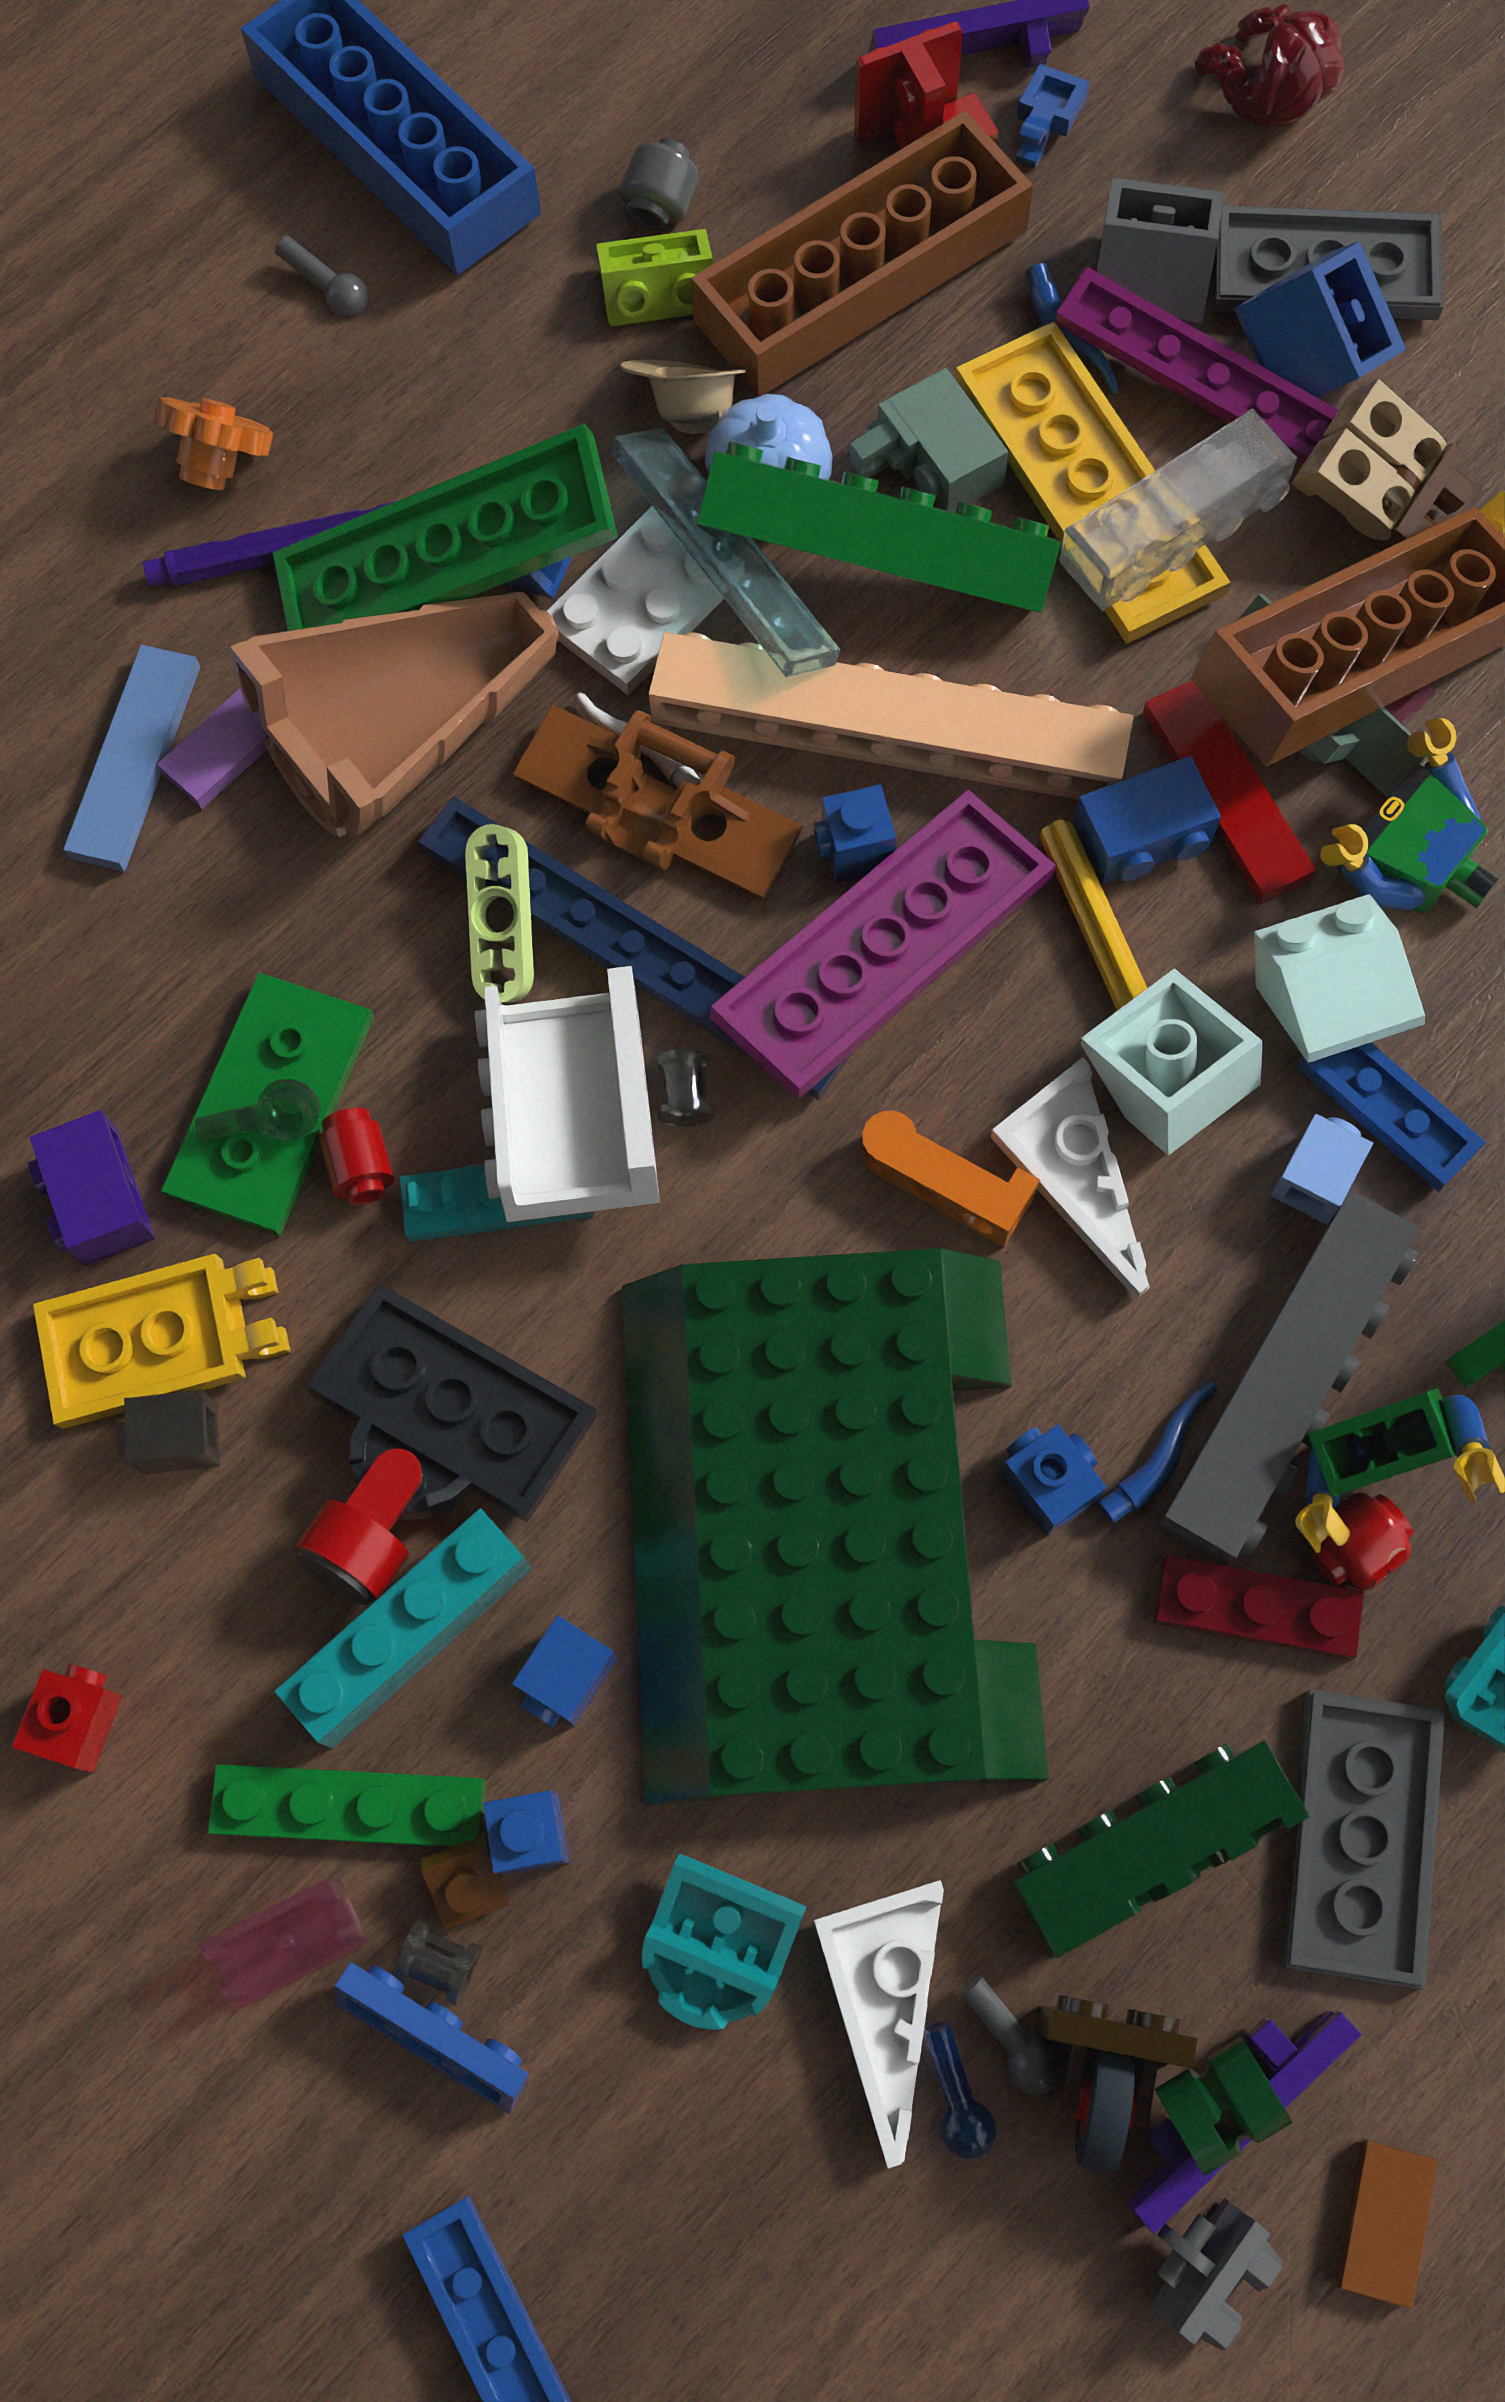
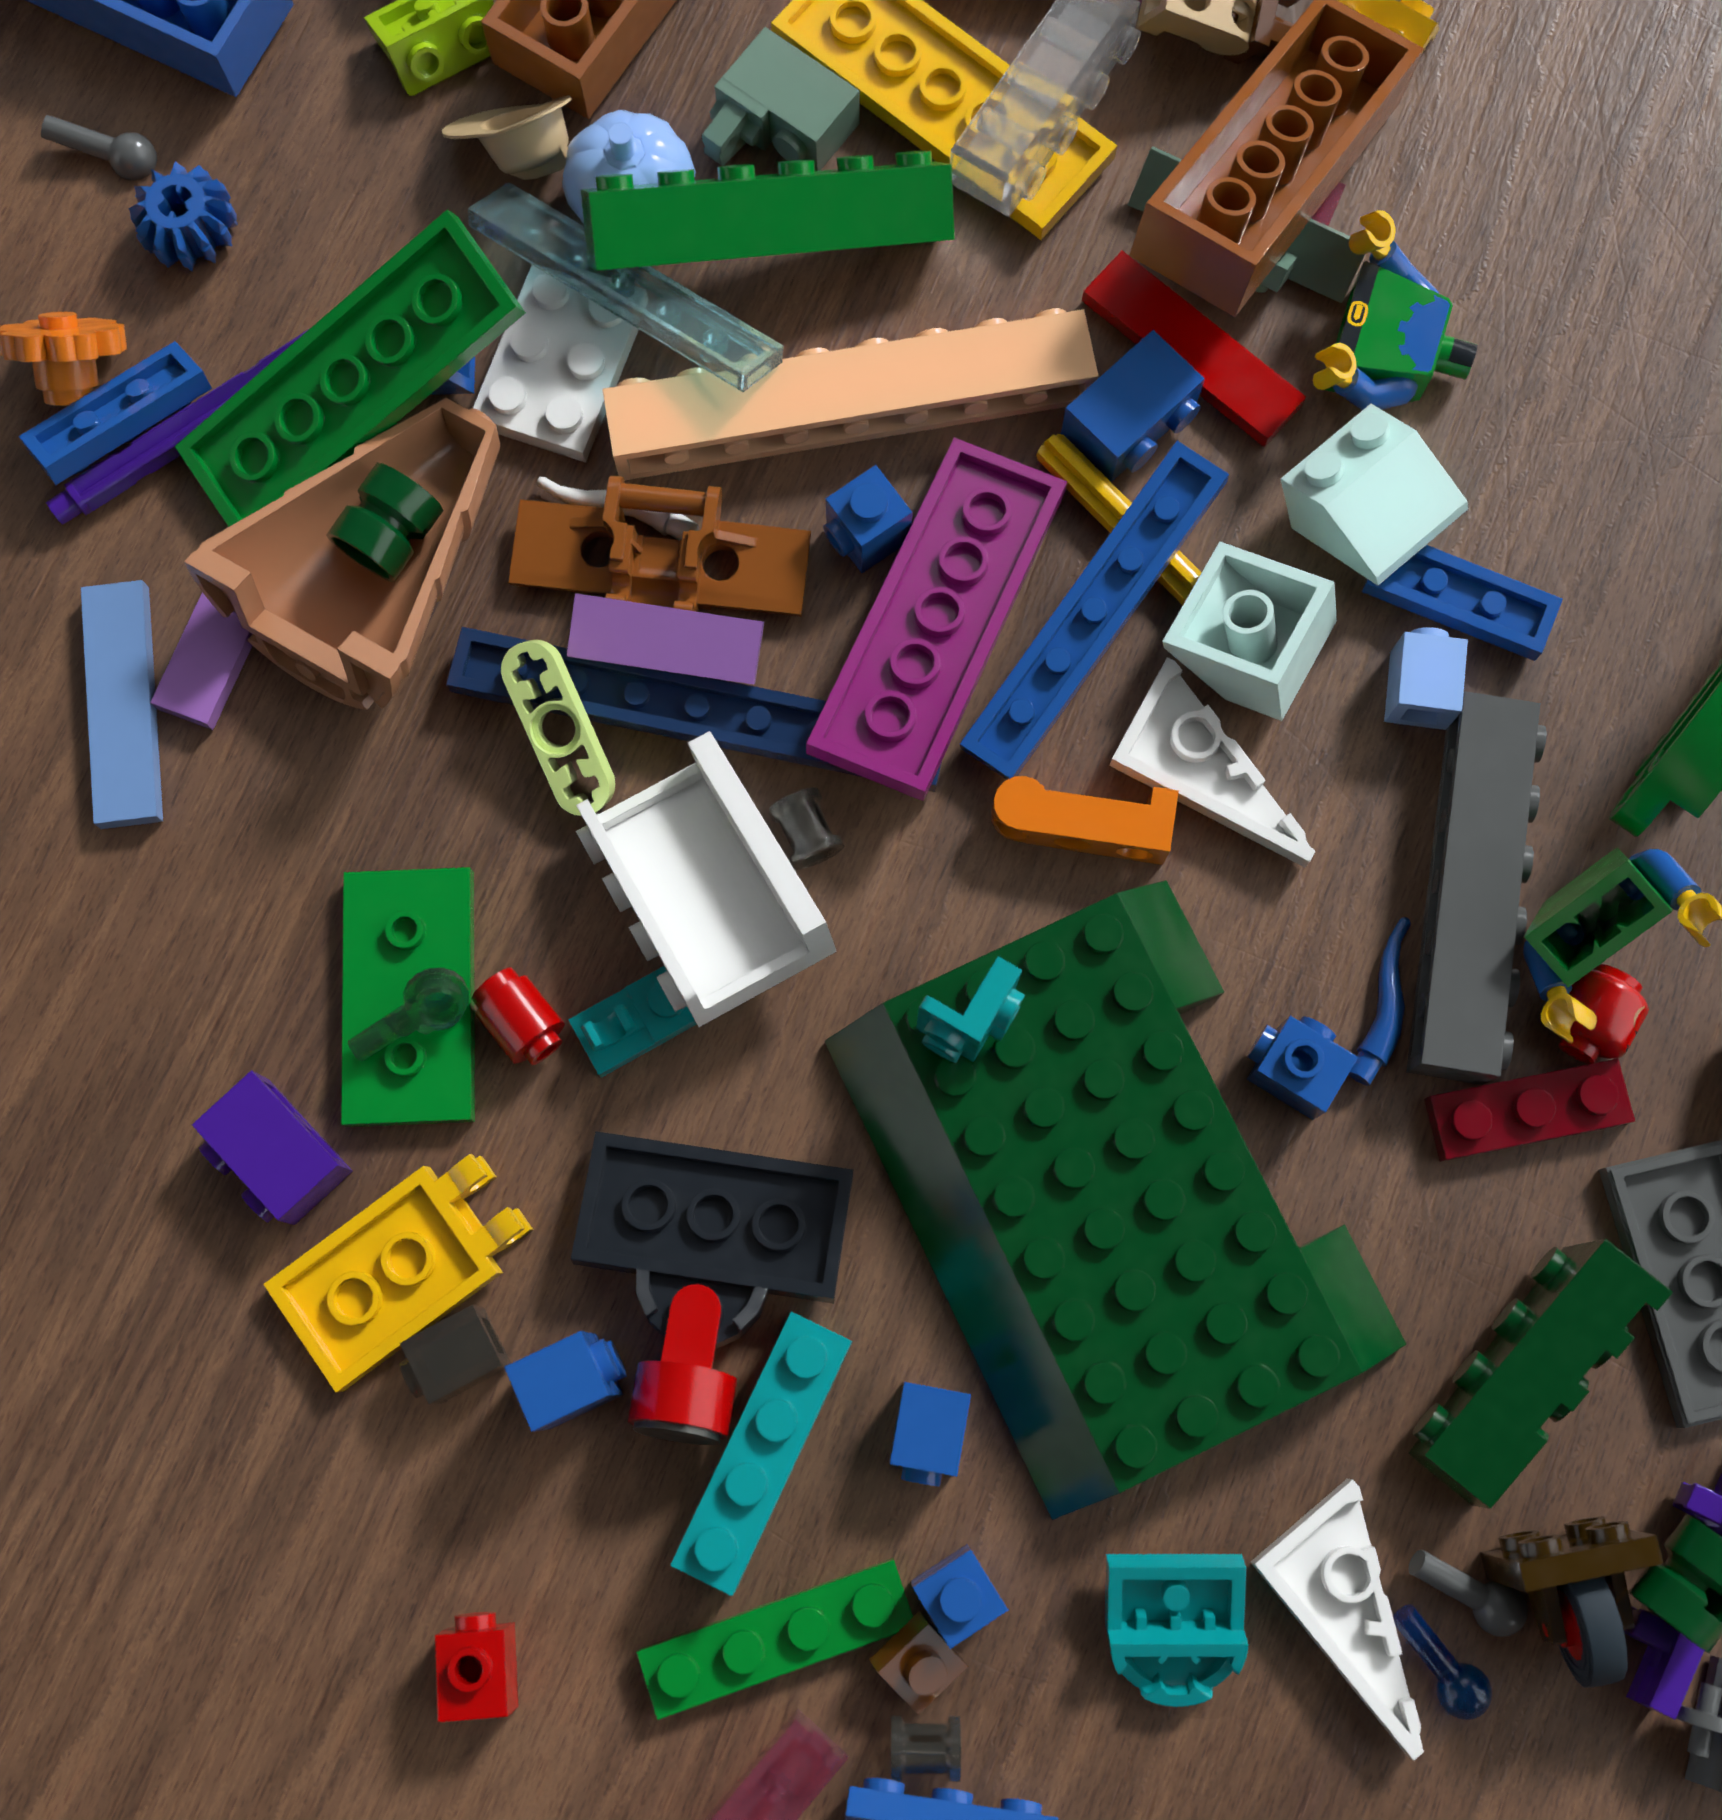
camera: 25 degrees left, 5 degrees up
none -> blue plate [19,341,212,485]
none -> blue gear [128,161,238,271]
none -> dark green wheel [326,462,444,582]
none -> blue brick [504,1331,627,1432]
none -> medium lavender tile [567,593,764,685]
none -> teal bracket [916,957,1025,1062]
none -> blue plate [960,441,1229,780]

